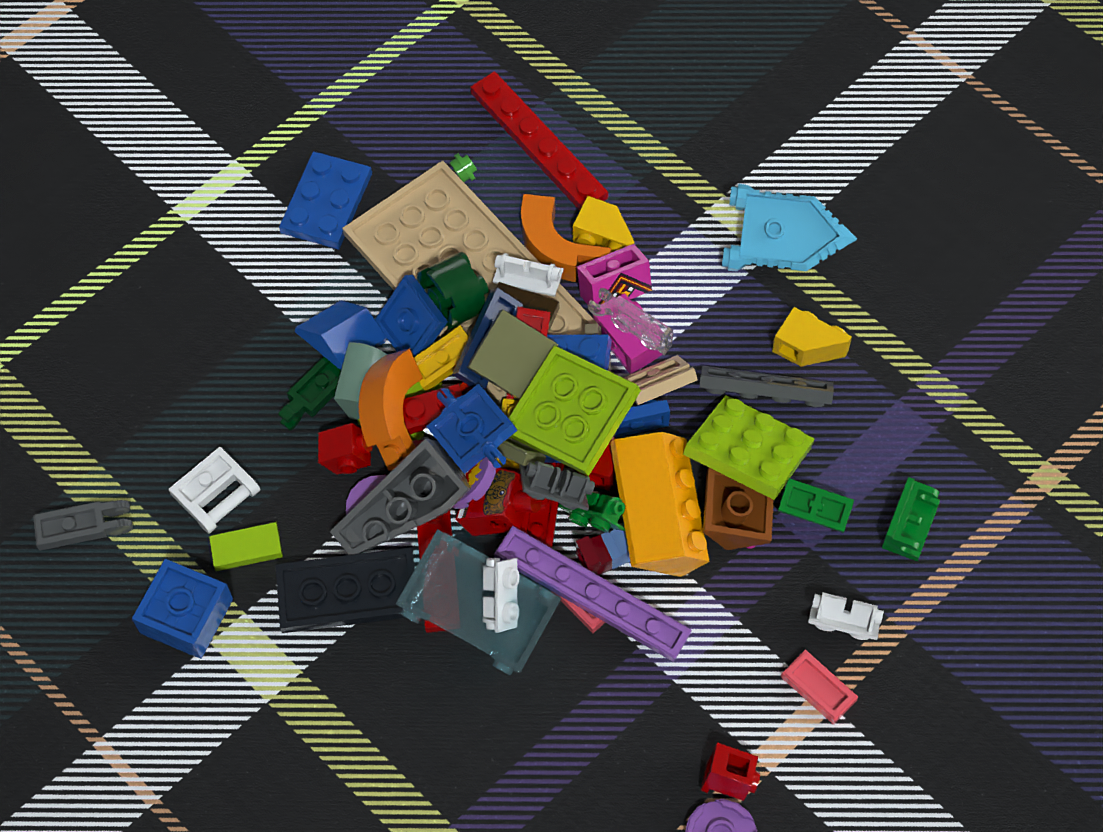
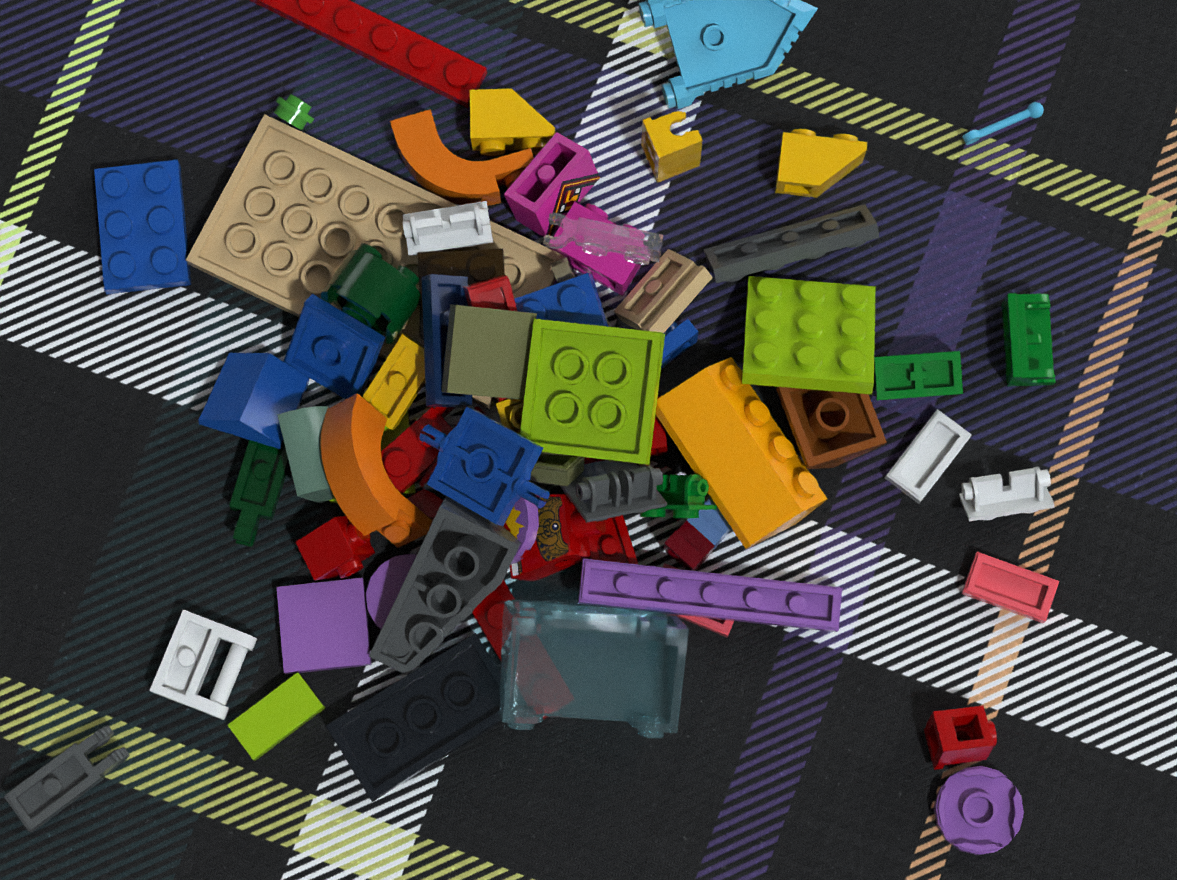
camera: 25 degrees left, 15 degrees up
blue container [132,559,233,659] -> none
white hinge [482,558,519,633] -> none
none -> medium lavender tile [276,578,372,675]
none -> yellow hinge [641,111,703,183]
none -> white tile [885,409,972,504]
none -> medium azure hinge [962,102,1044,145]

